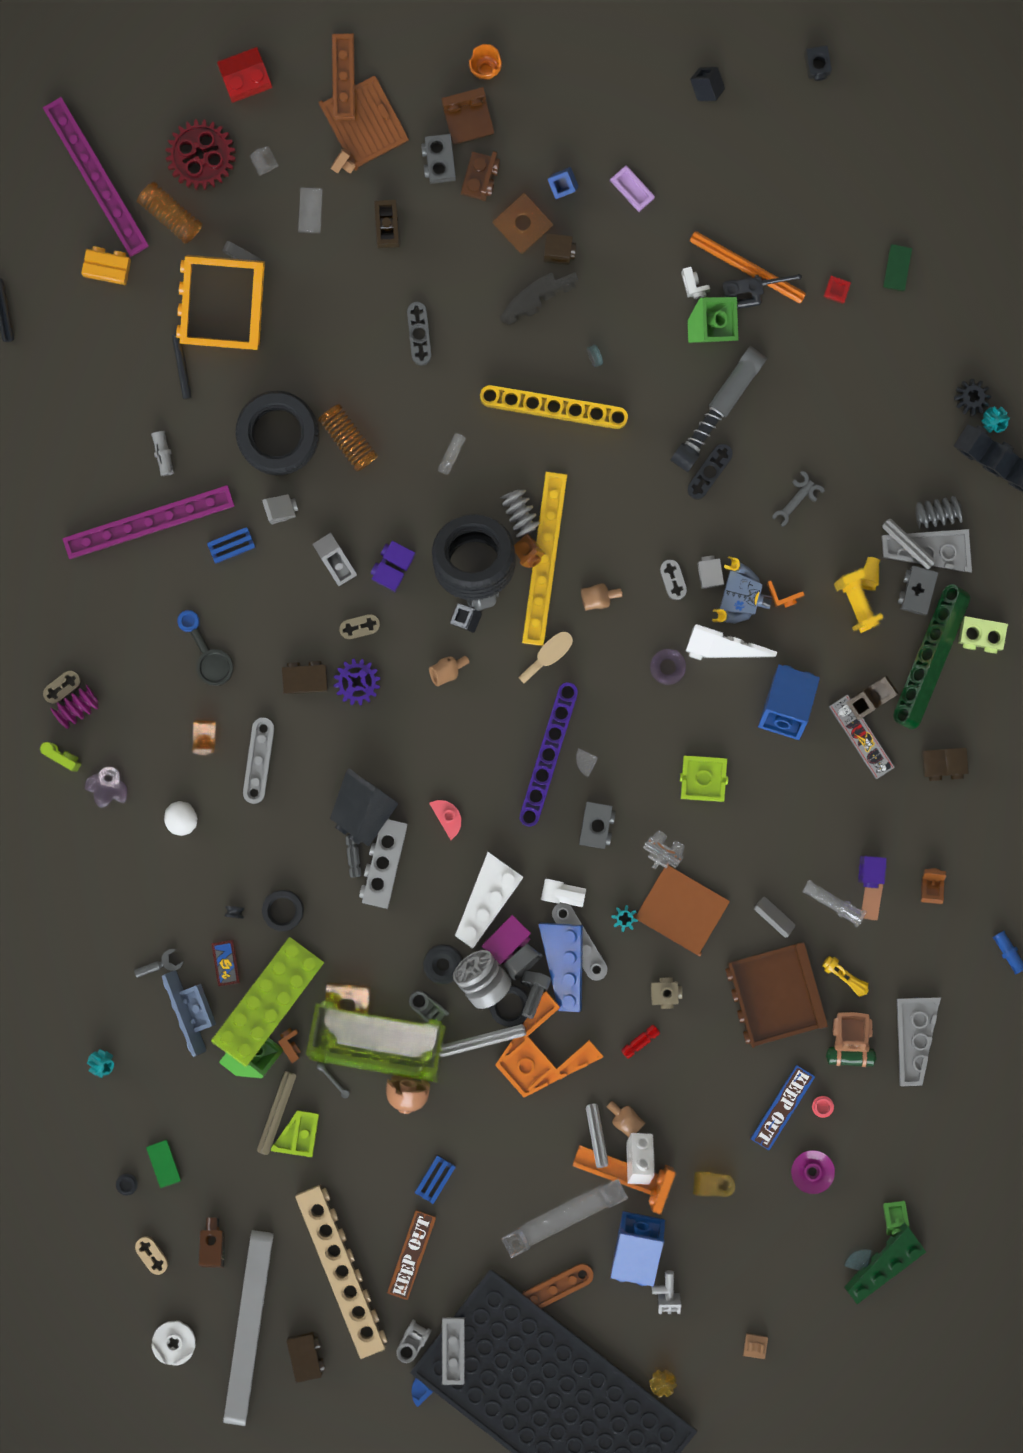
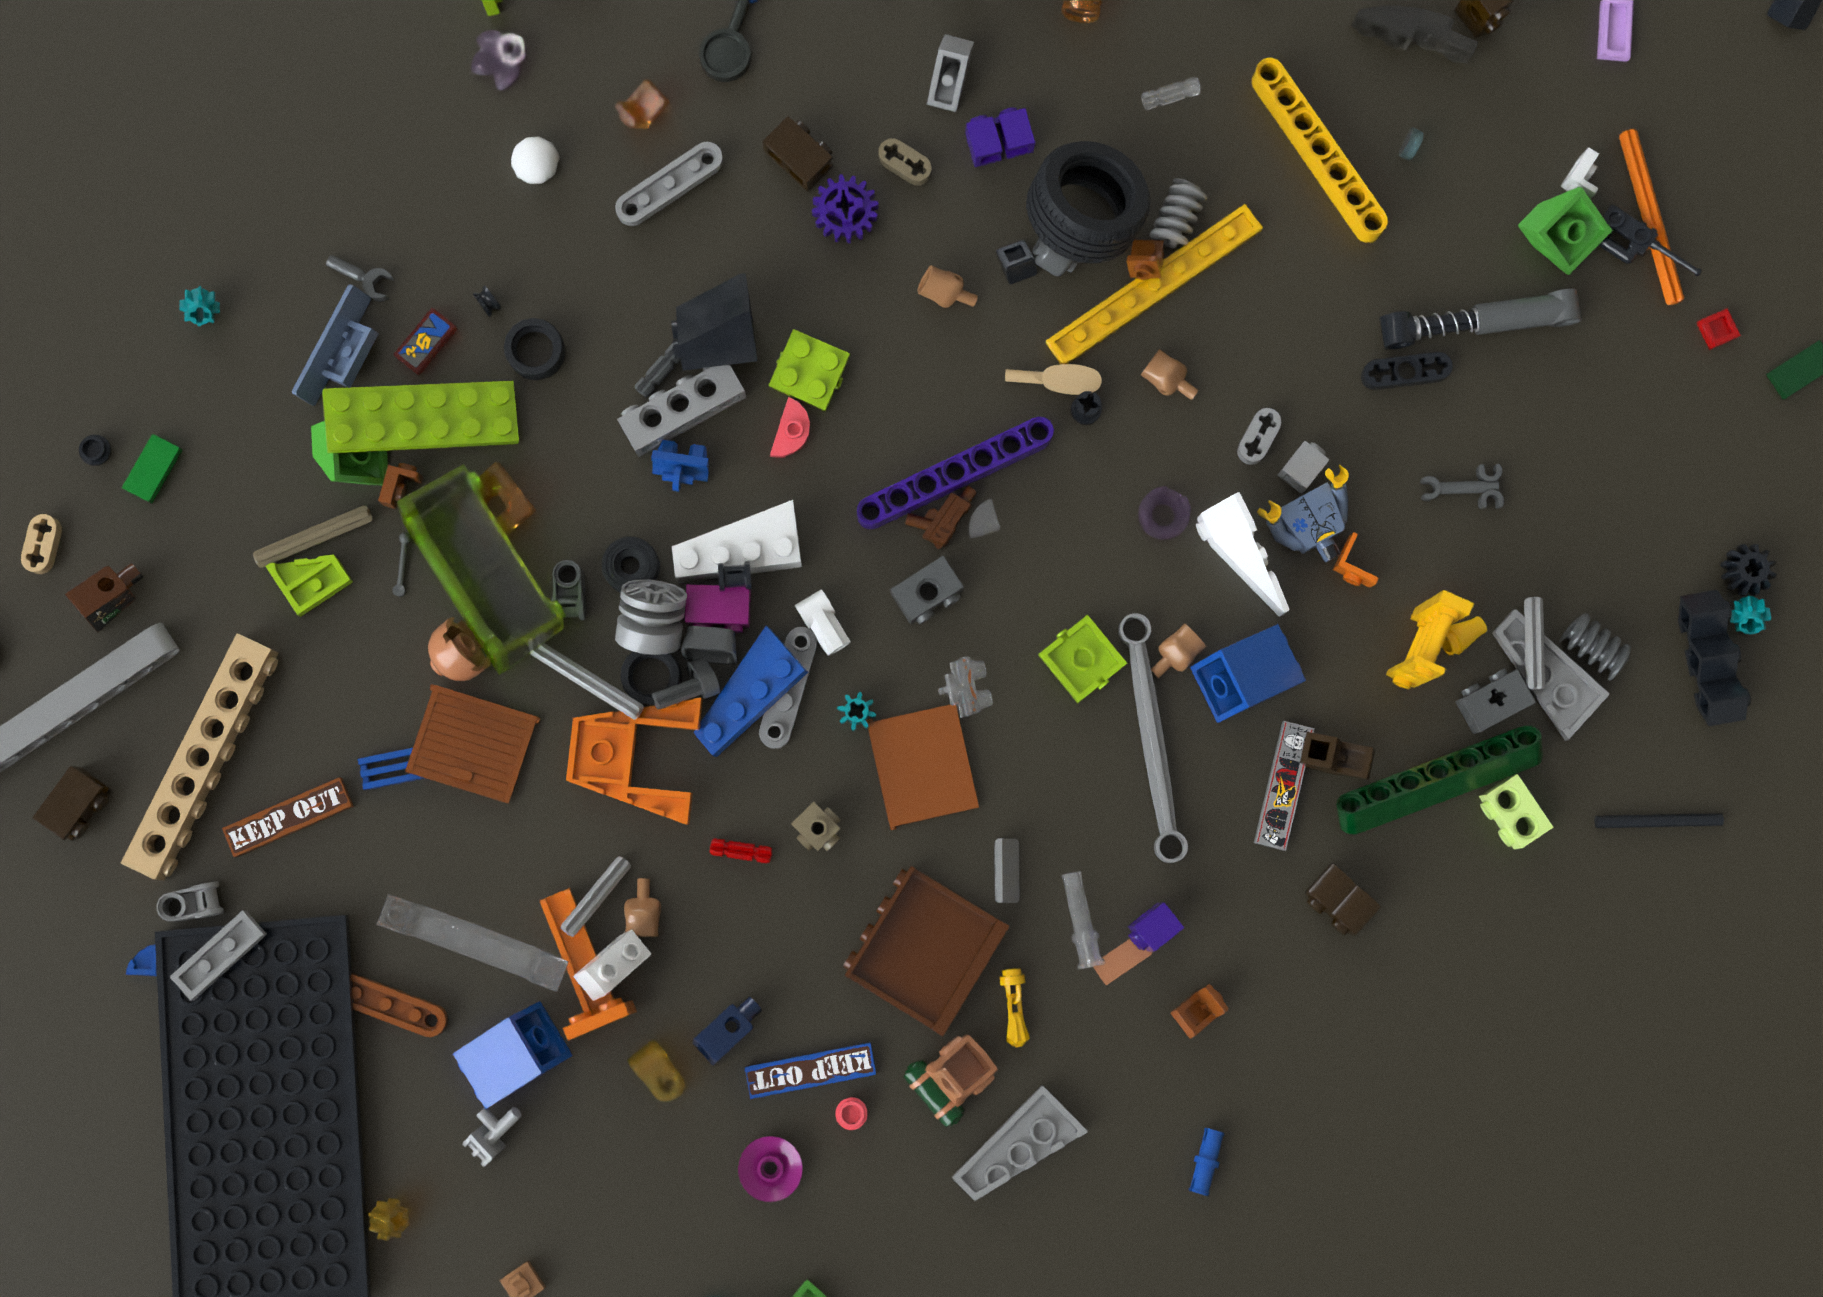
camera: 45 degrees right, 5 degrees down
none -> dark orange piece [405,684,541,804]
none -> blue hips [651,440,709,492]
none -> dark blue torso [692,997,762,1066]
none -> black bush [718,561,752,592]
none -> lime plate [768,329,850,412]
none -> reddish brown piece [905,486,977,550]
none -> black bush [1071,391,1102,425]
none -> light grey piece [1118,613,1188,863]
none -> medium nougat piece [1151,624,1207,679]

